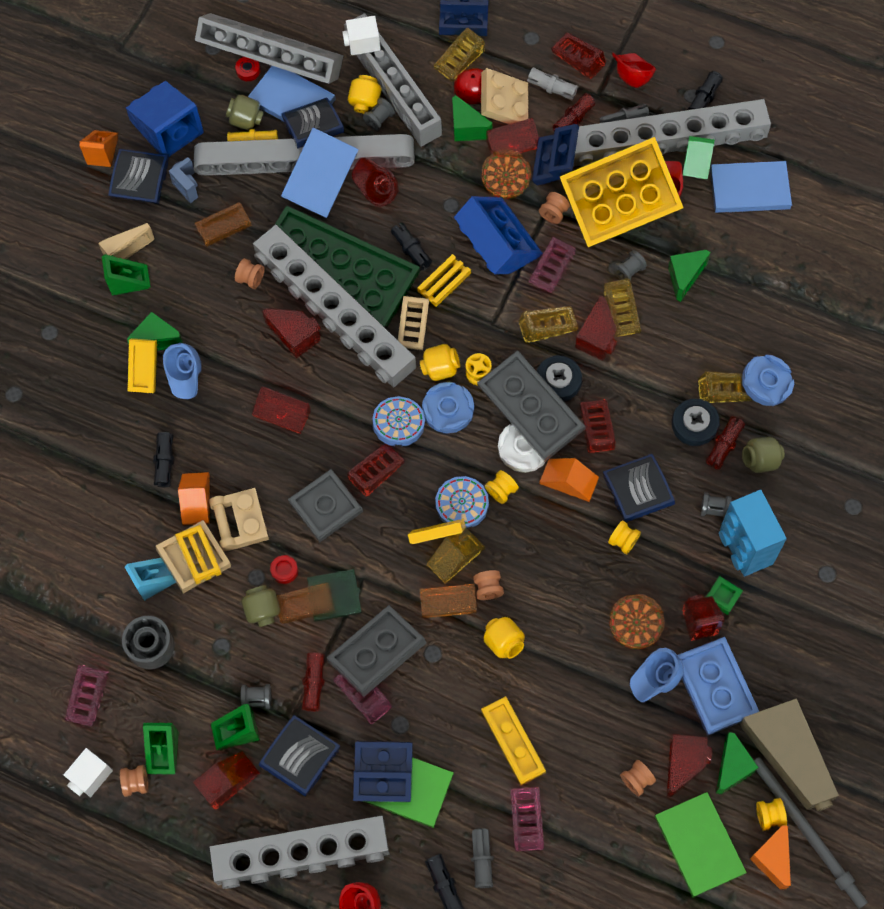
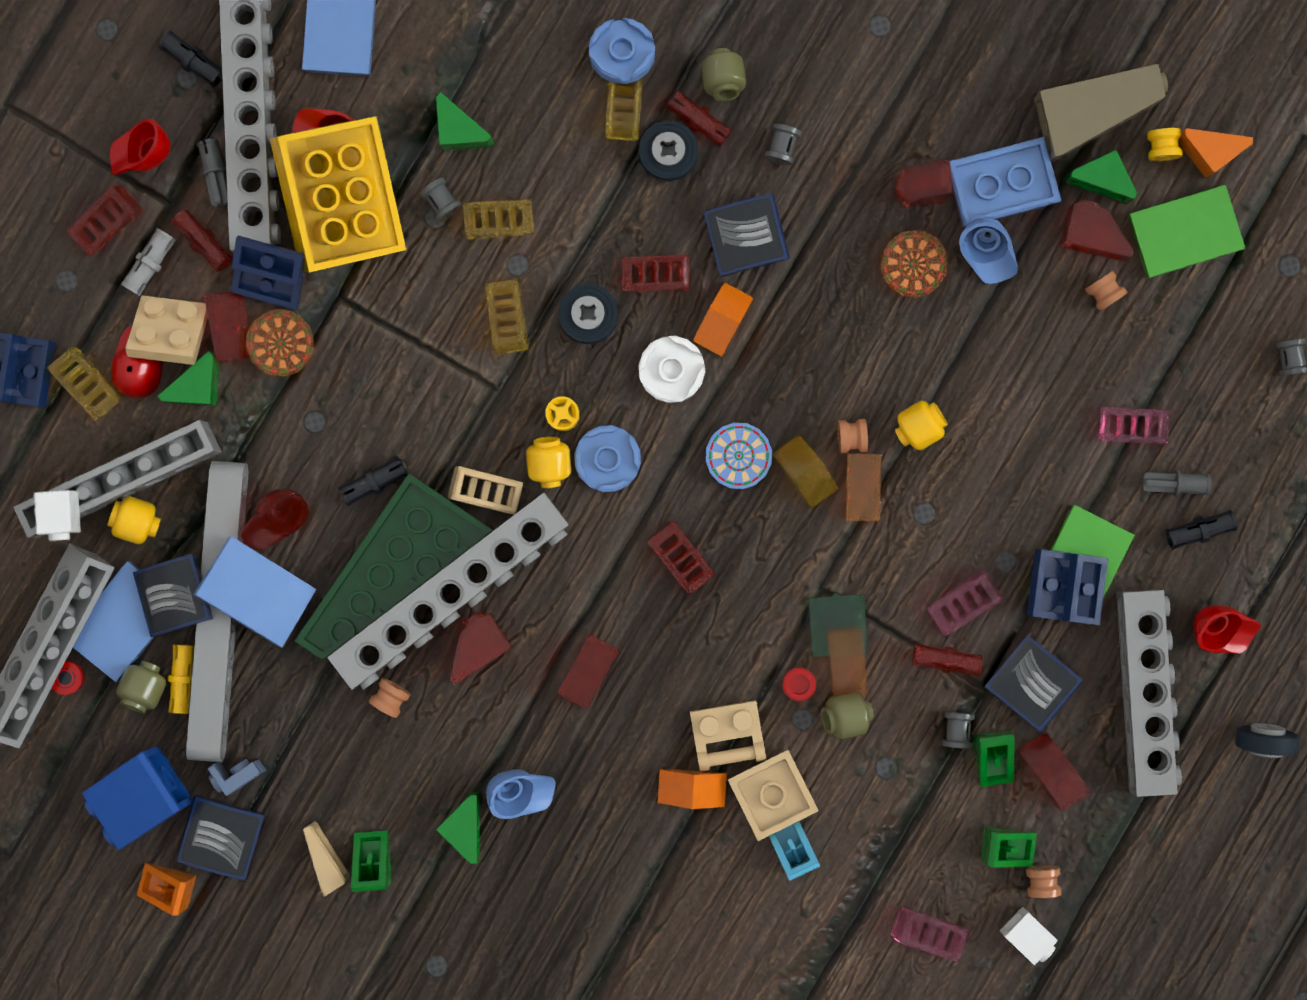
camera: 90 degrees left, 20 degrees up
dark grey piece [122,616,175,669] -> none
yellow tile [128,338,157,393] -> none
black pin [153,432,175,488] -> none
yellow tile [175,524,222,584] -> none
clear orange tile [195,202,252,247] -> none
dark grey tile [288,469,363,543] -> none
dark grey tile [327,605,426,697] -> none
dark grey bush [363,98,395,131] -> none
medium blue tile [372,396,425,446] -> none
yellow tile [408,519,466,544] -> none
yellow tile [417,254,471,307] -> none
blue slope [454,196,543,274] -> none
dark grey tile [477,350,586,462] -> none
yellow tile [481,696,546,785] -> none
yellow wheel [485,470,519,504] -> none
clear pink slope [529,237,576,294] -> none
nougat wheel [539,192,570,224] -> none
clear red slope [575,295,618,361] -> none
yellow wheel [608,520,641,555] -> none
slope [683,136,715,179] -> none
green tile [704,576,743,615] -> none
dark azure brick [719,490,787,577] -> none
dark grey bar [754,757,868,909] -> none

